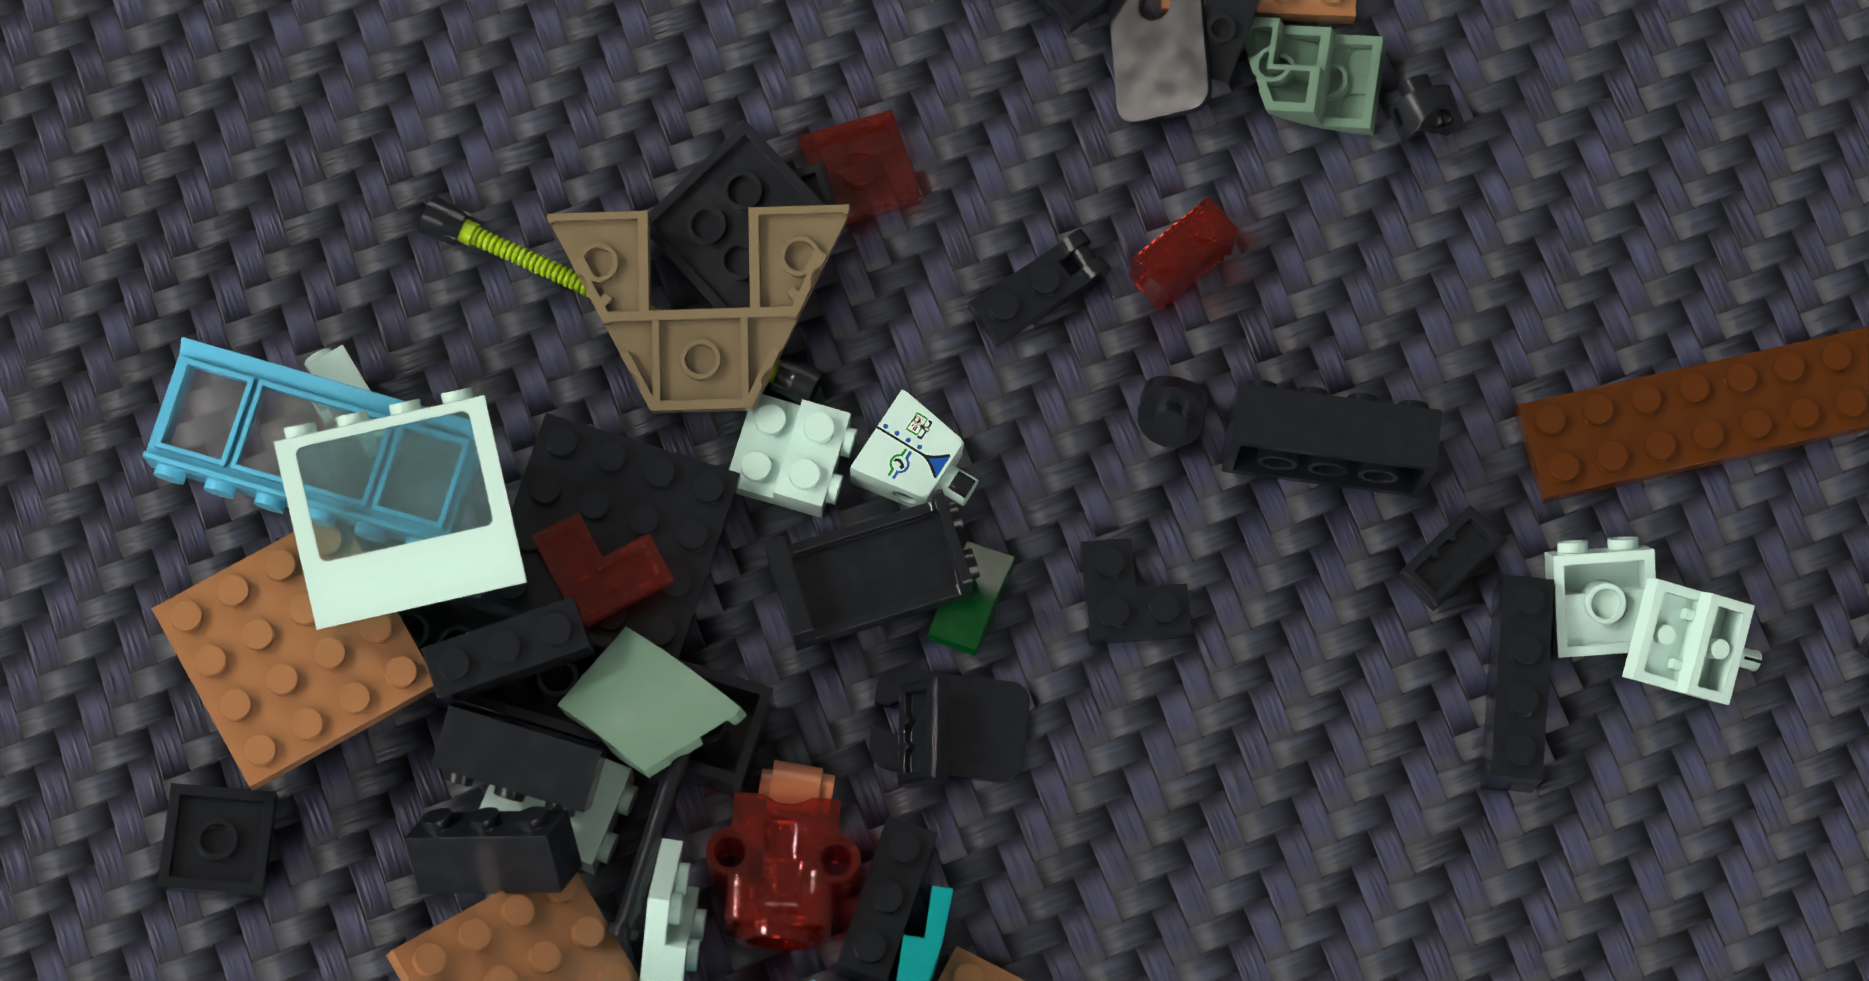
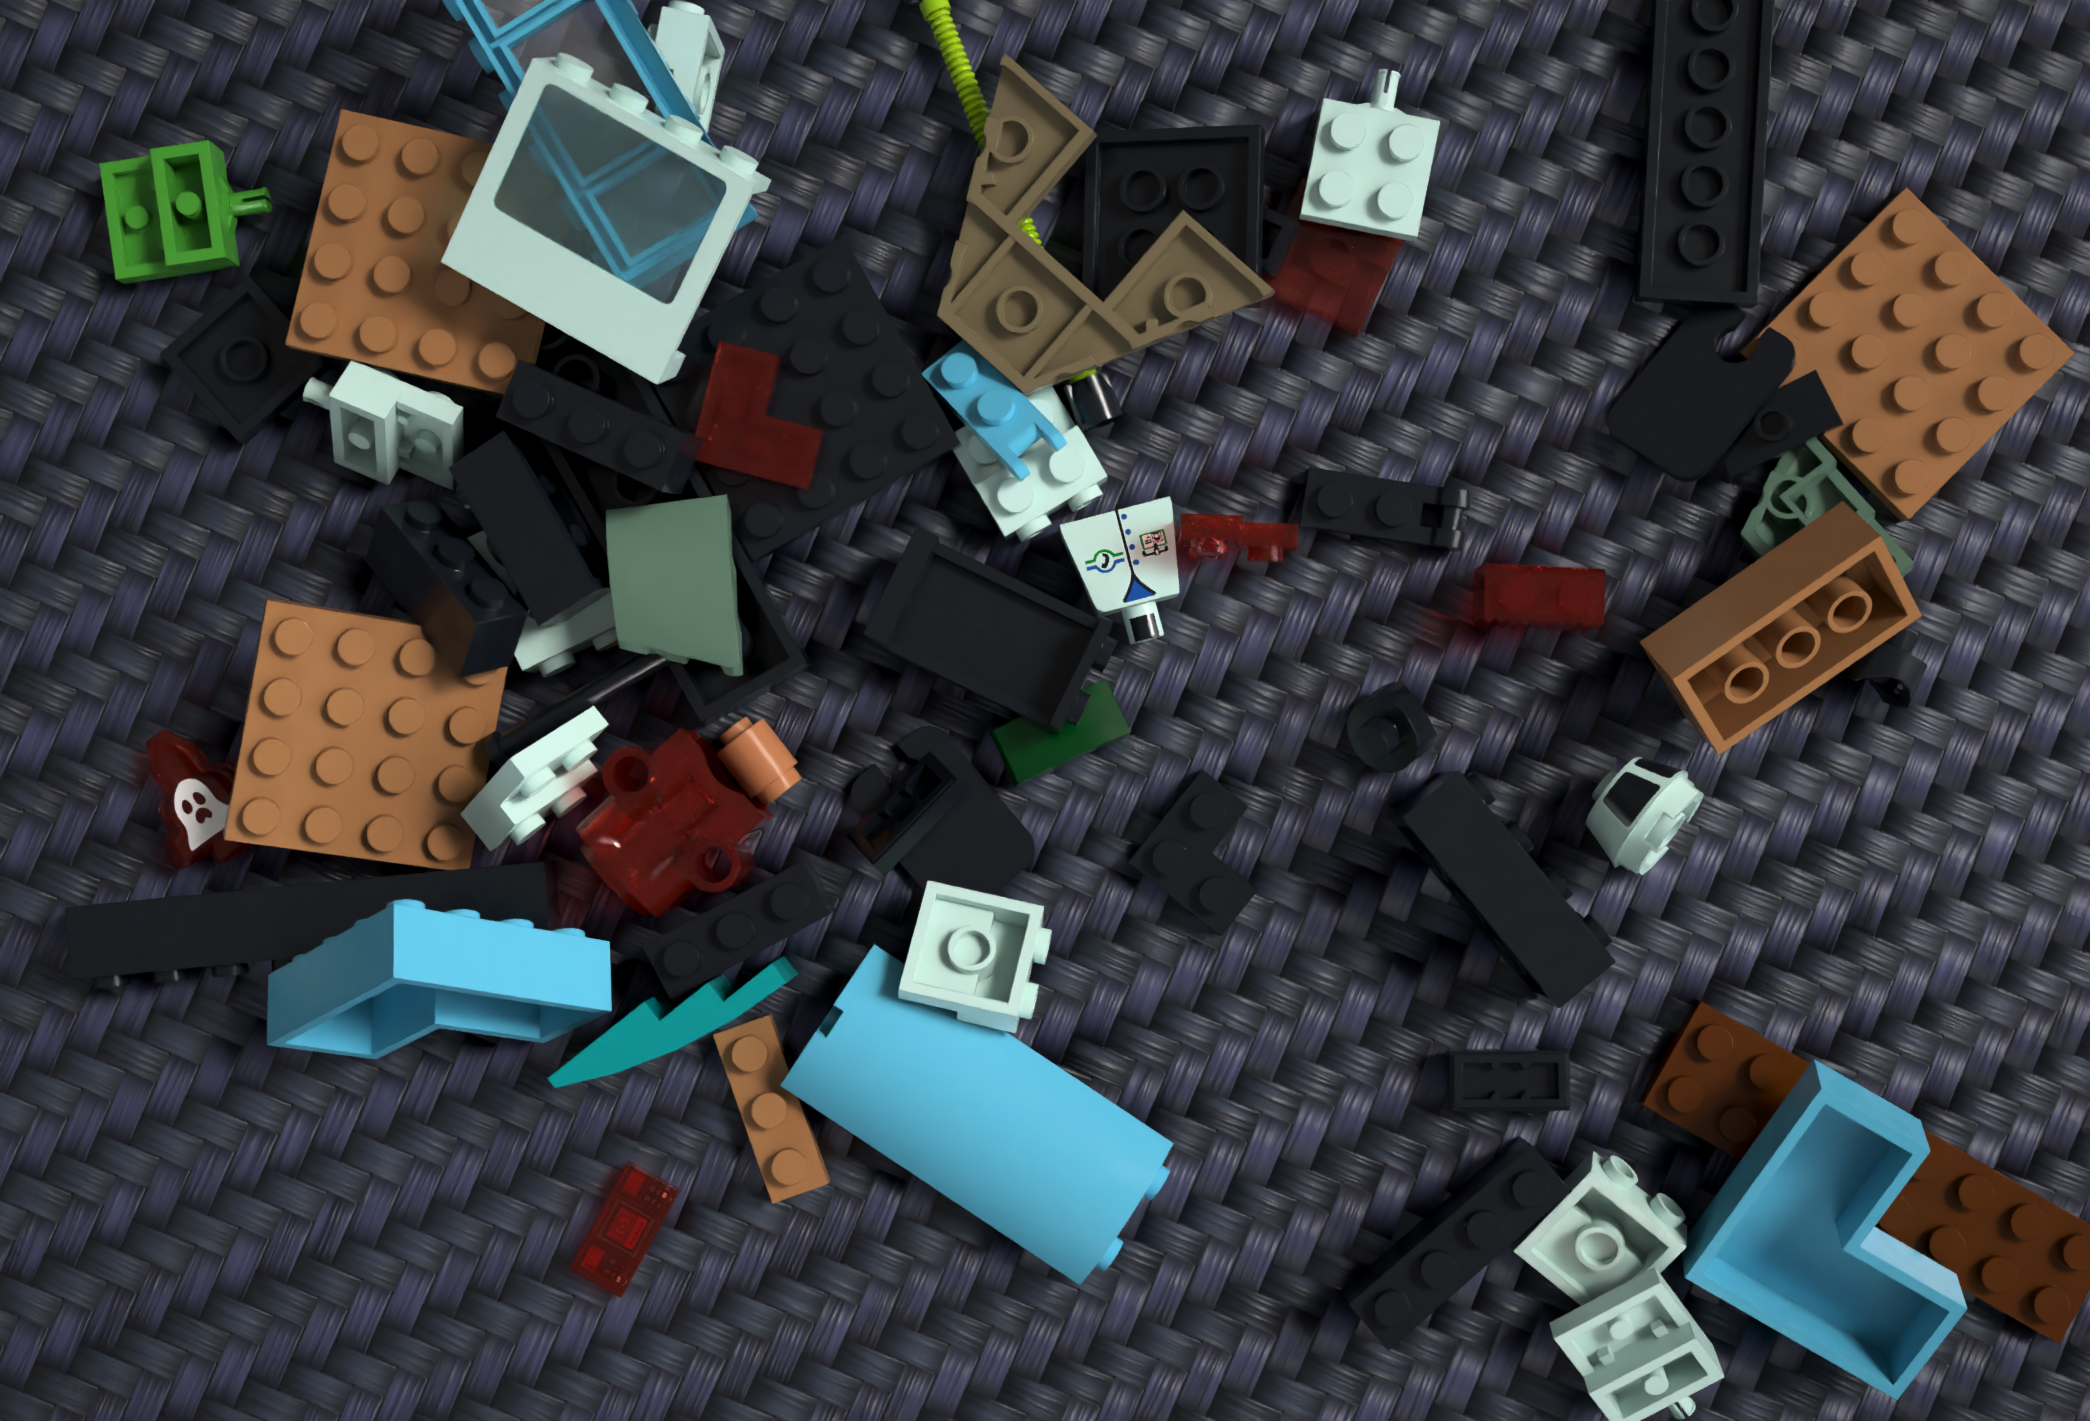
camera: 55 degrees right, 15 degrees up
none -> bright green plate [99,140,272,284]
none -> light aqua plate [303,360,464,490]
none -> medium azure cylinder [780,944,1174,1285]
none -> light aqua plate [898,880,1052,1033]
none -> medium azure hinge [921,339,1067,482]
none -> clear red plate [1175,513,1299,563]
none -> light aqua plate [1299,69,1440,242]
none -> light aqua cone [1585,757,1704,875]
none -> medium nougat brick [1640,501,1922,755]
none -> medium azure piece [1682,1059,1968,1400]

